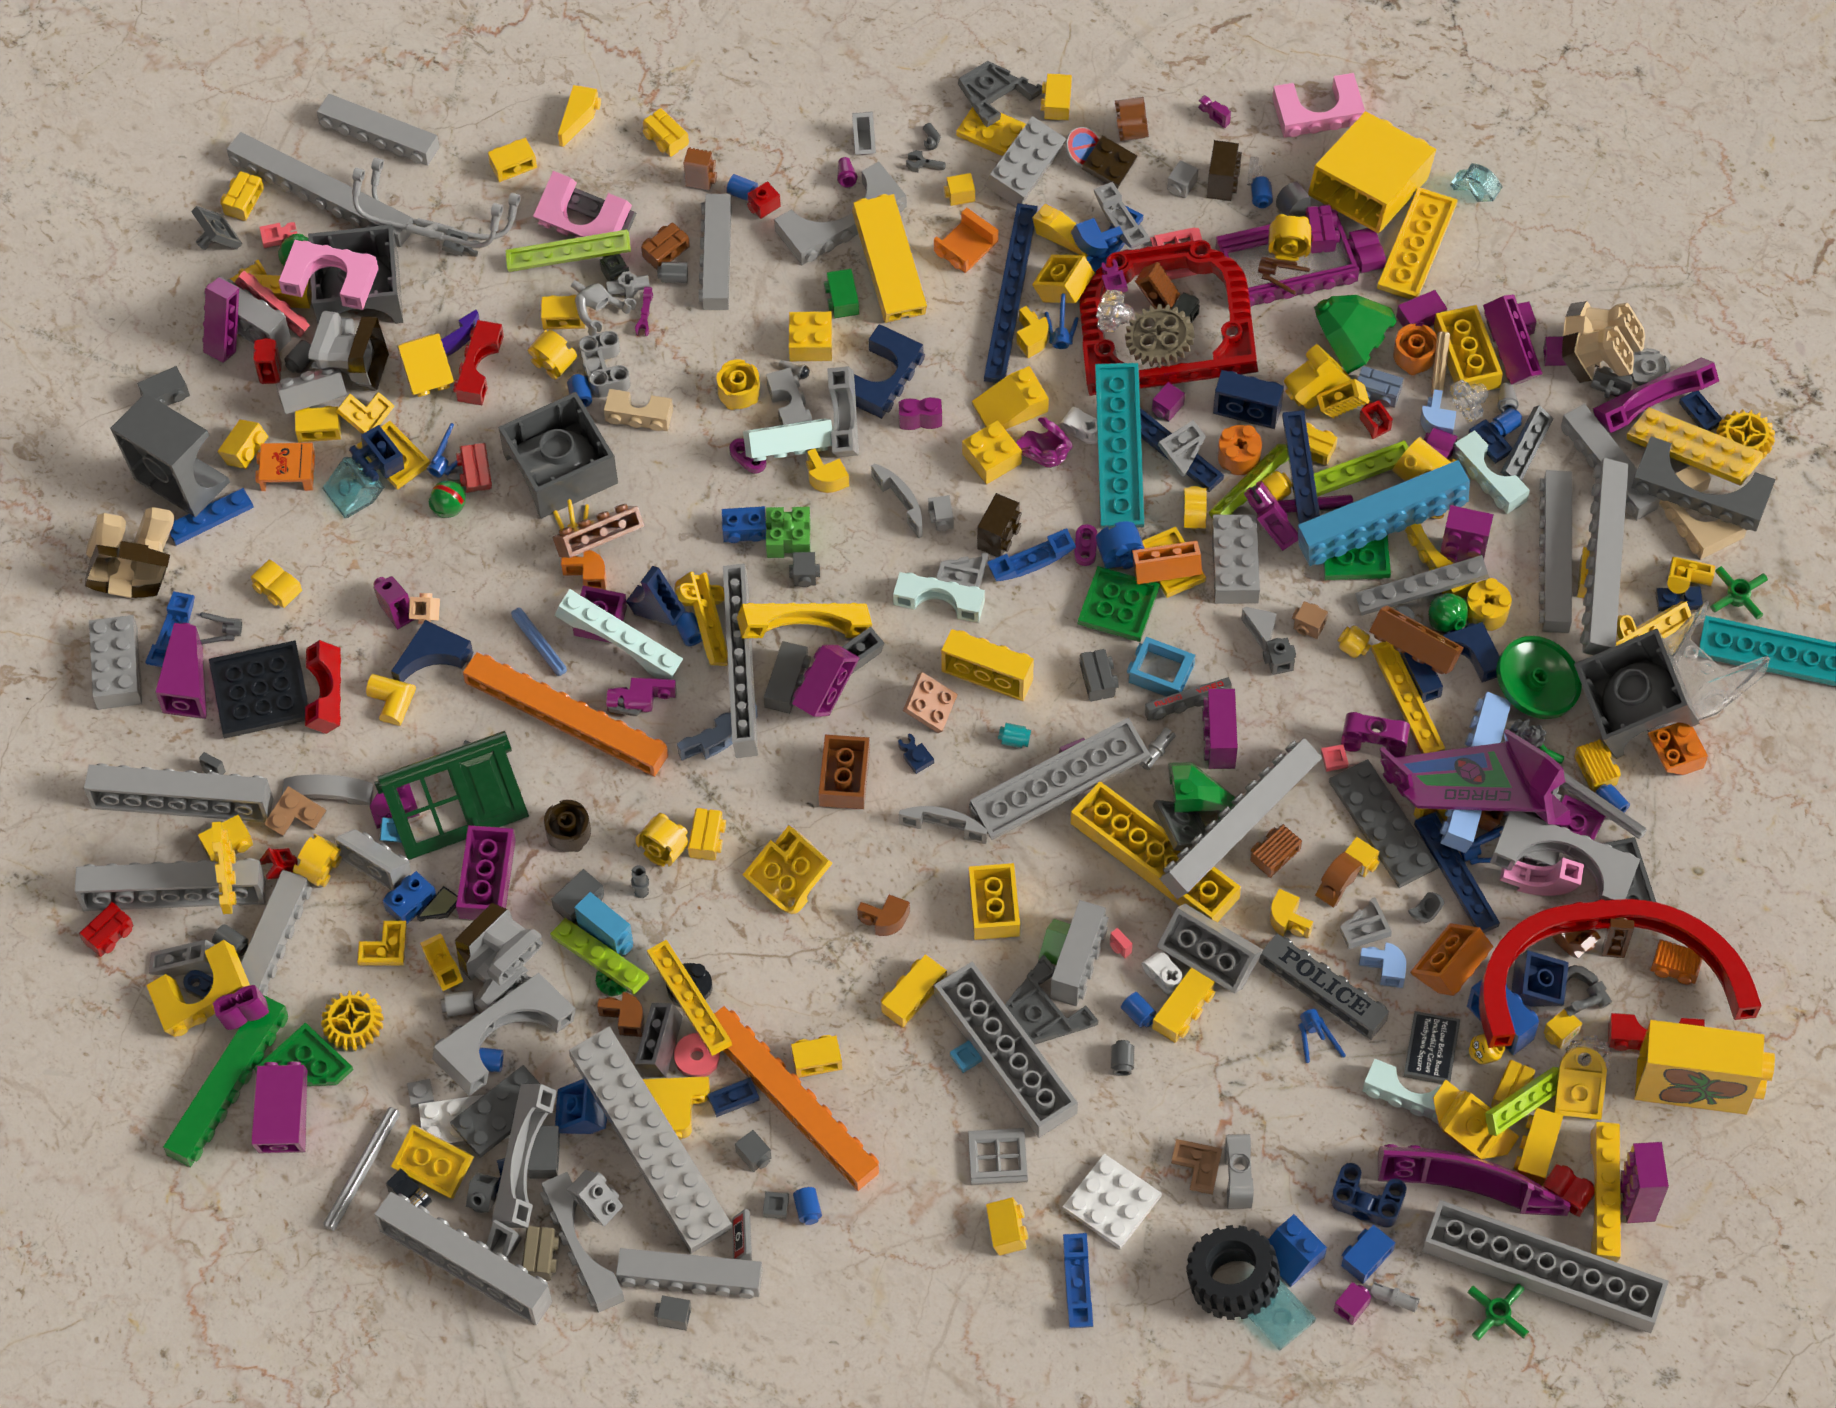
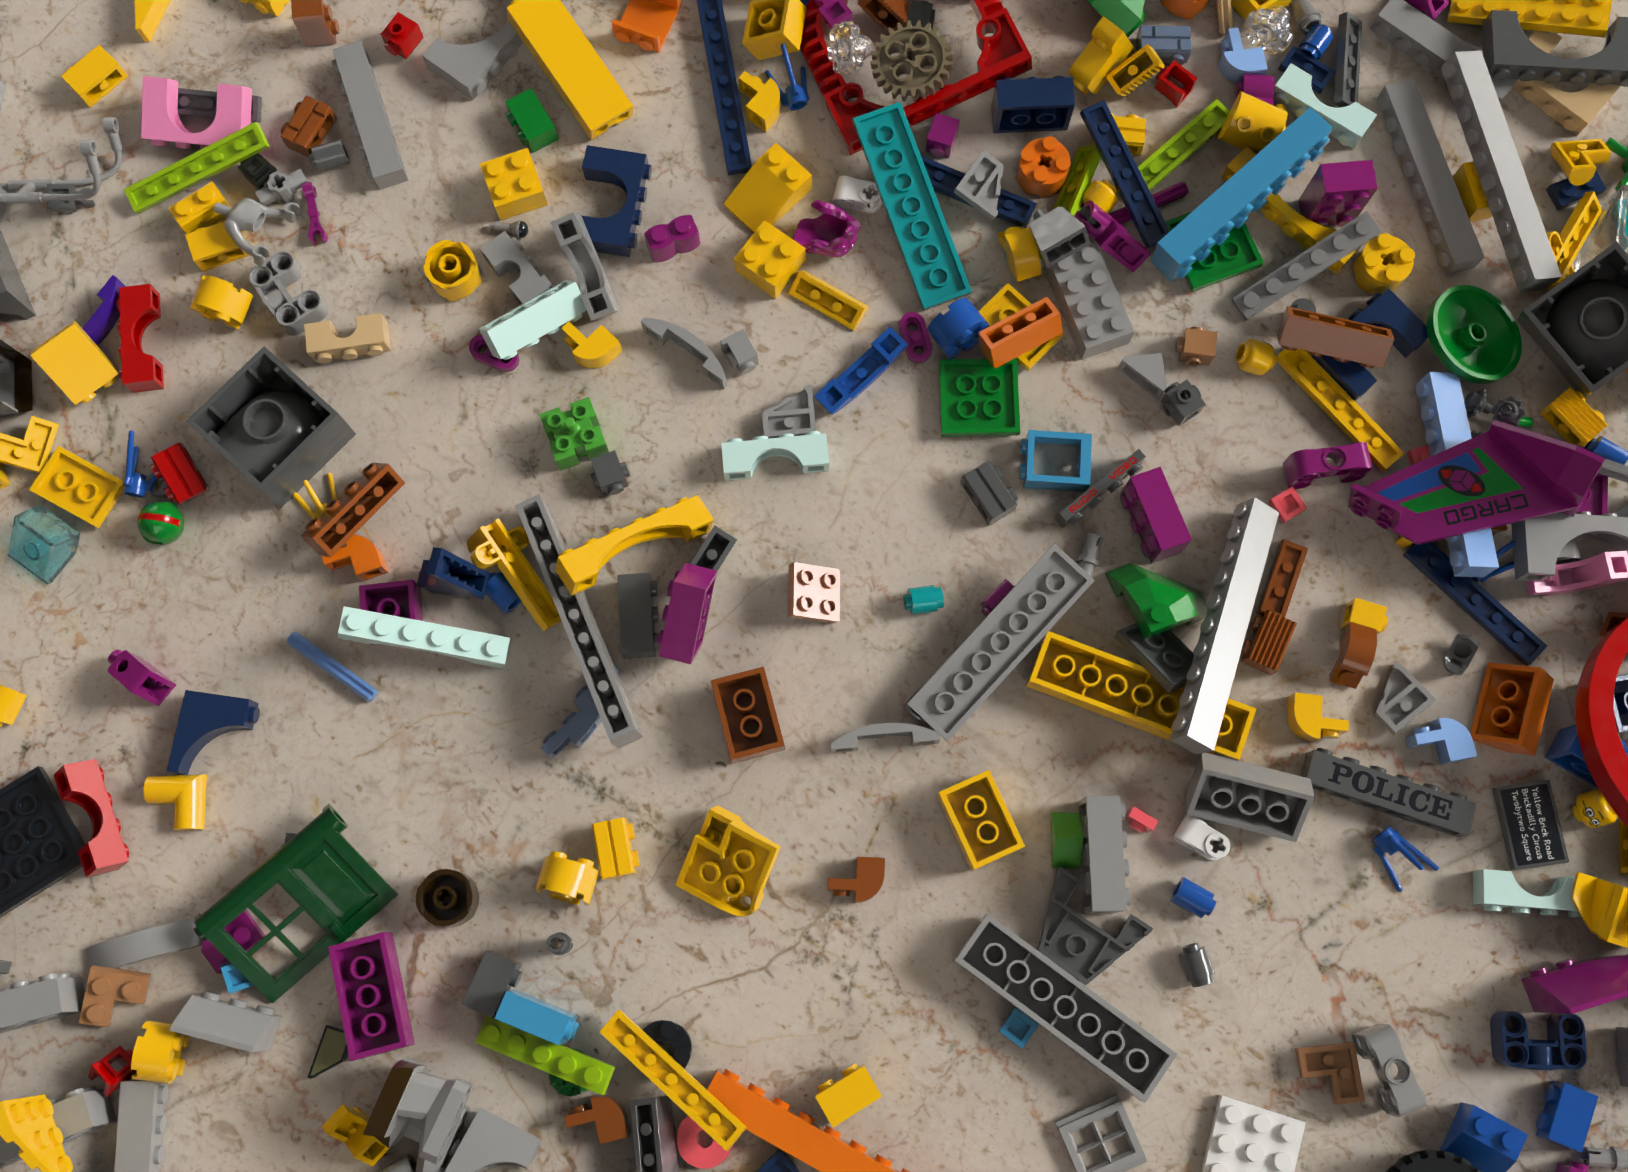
camera: 20 degrees left, 15 degrees up
yellow brick [198,814,253,862] -> none
dark blue brick [349,425,404,481] -> none
yellow brick [357,921,407,966] -> none
blue brick [383,871,436,924] -> none
light nougat brick [409,593,440,624] -> none
orange brick [463,652,668,777] -> none
blue brick [567,374,592,407] -> none
magenta plate [606,678,677,716] -> none
blue brick [722,506,767,543] -> none
blue brick [726,174,758,201] -> none
yellow brick [881,954,947,1028] -> none
dark blue plate [898,733,934,774] -> none
yellow brick [941,629,1034,701] -> none
dark brown brick [977,493,1022,557] -> none
yellow brick [1152,967,1215,1043] -> none
dark grey plate [1329,759,1438,888] -> none
green plant [1428,593,1468,633] -> none
none -> yellow brick [168,181,231,234]
none -> yellow slope [788,270,869,331]
none -> flat silver torso [1029,207,1090,268]
none -> dark orange tile [1256,539,1308,617]

